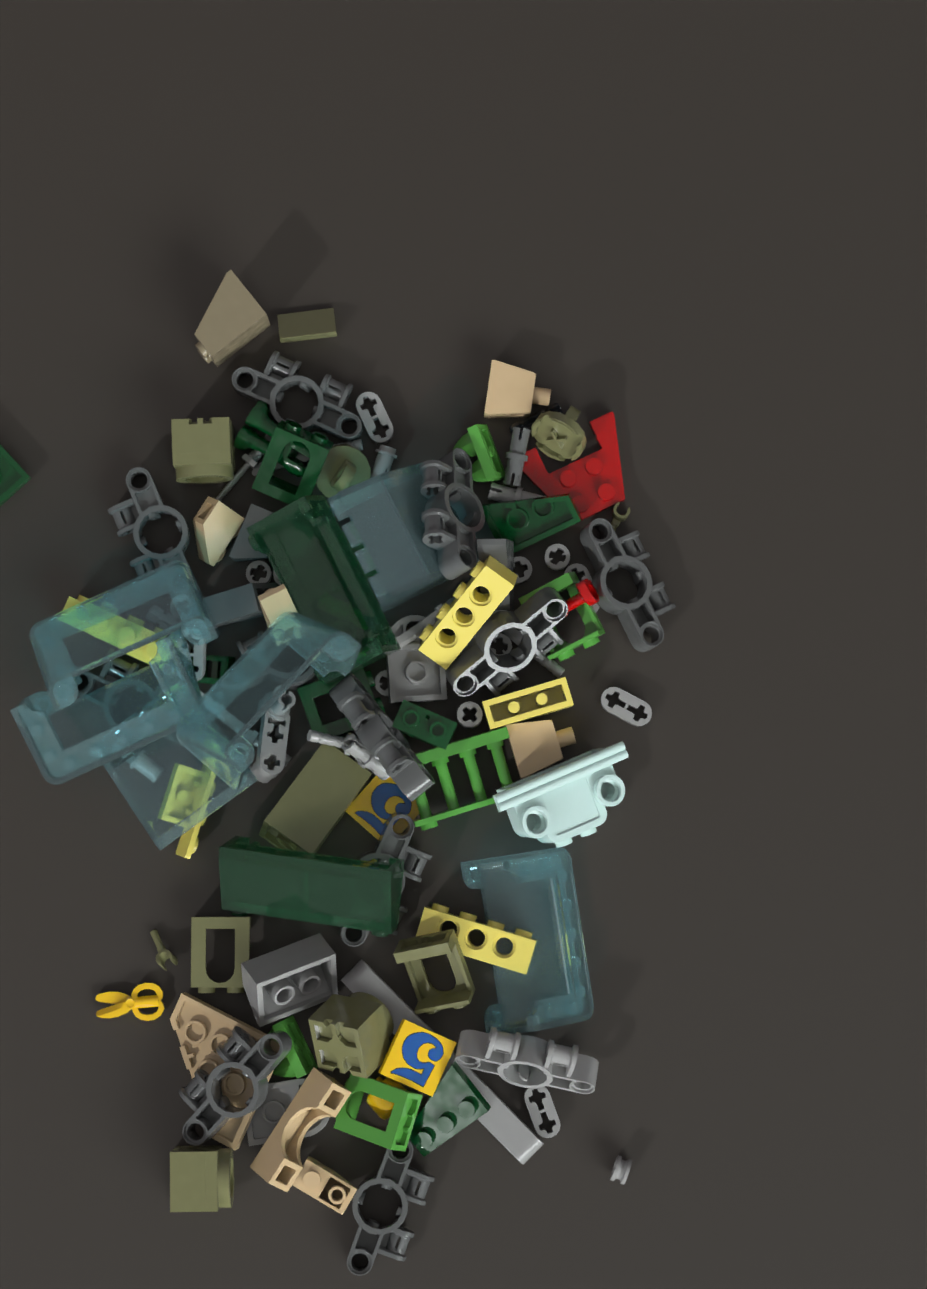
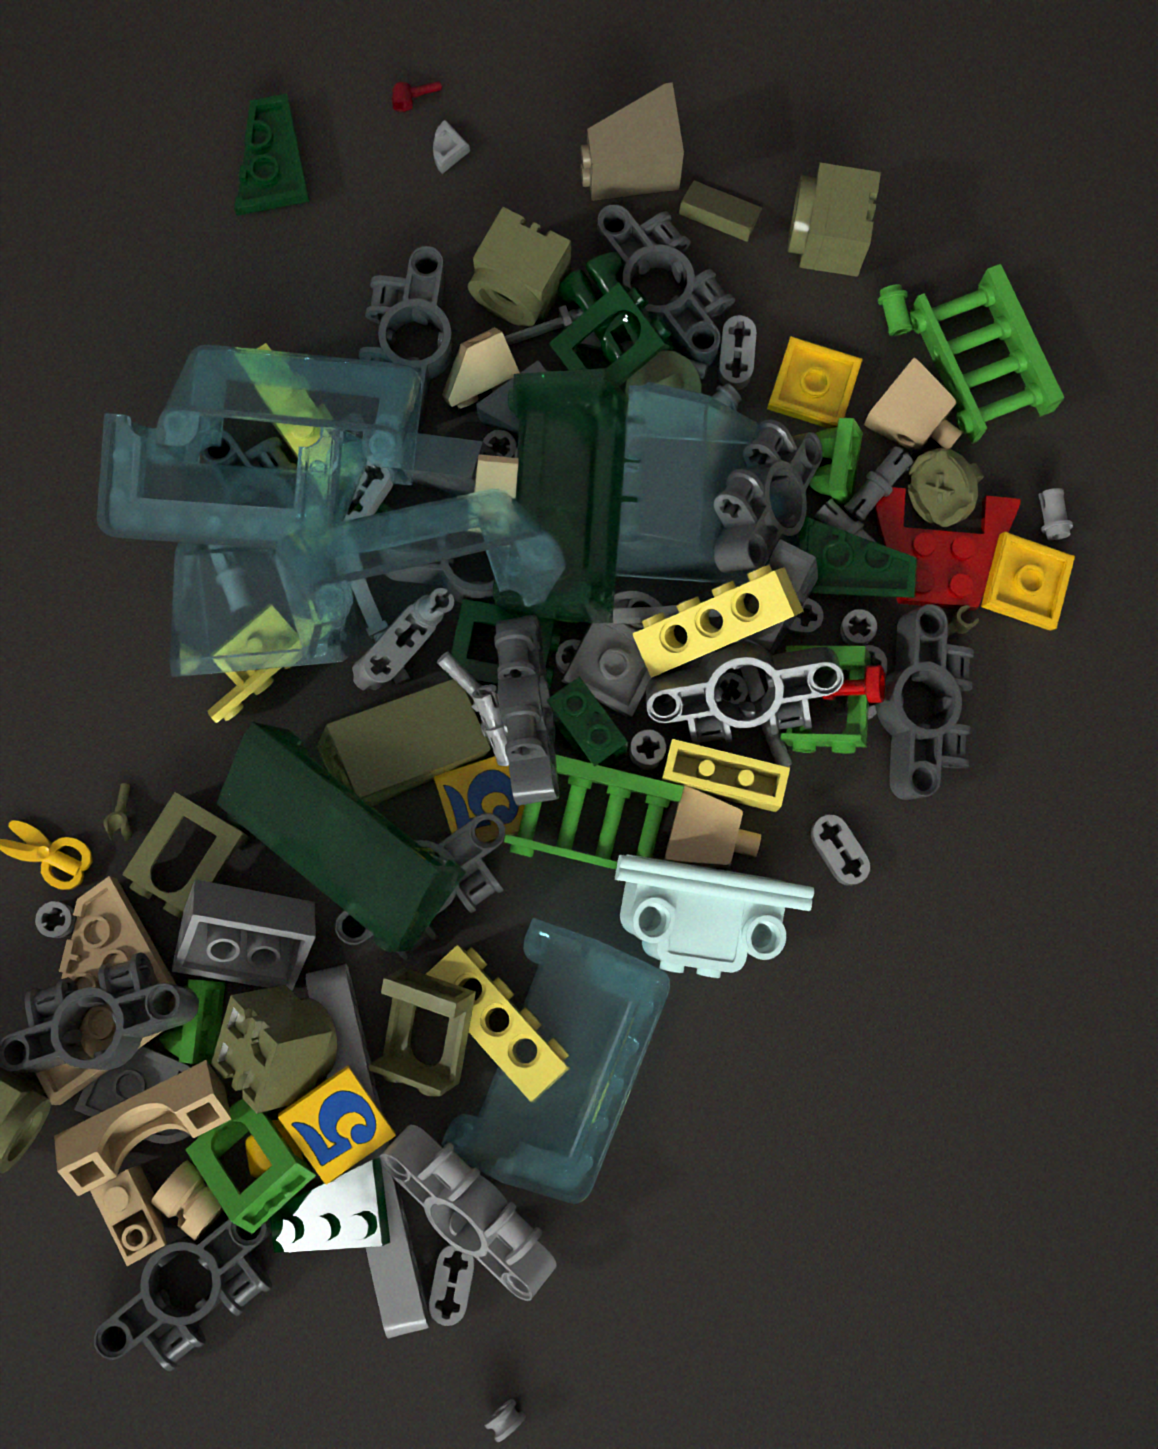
camera: 30 degrees right, 5 degrees down
none -> light grey bush [35,901,77,938]
none -> tan wheel [151,1160,223,1241]
none -> dark red hand [392,81,442,112]
none -> light grey tile [433,120,470,174]
none -> yellow tile [767,336,863,428]
none -> olive piece [787,163,881,277]
none -> bright green pin [878,284,913,336]
none -> bright green fence [910,264,1065,444]
none -> yellow tile [981,532,1075,631]
none -> light grey pin [1038,488,1073,540]

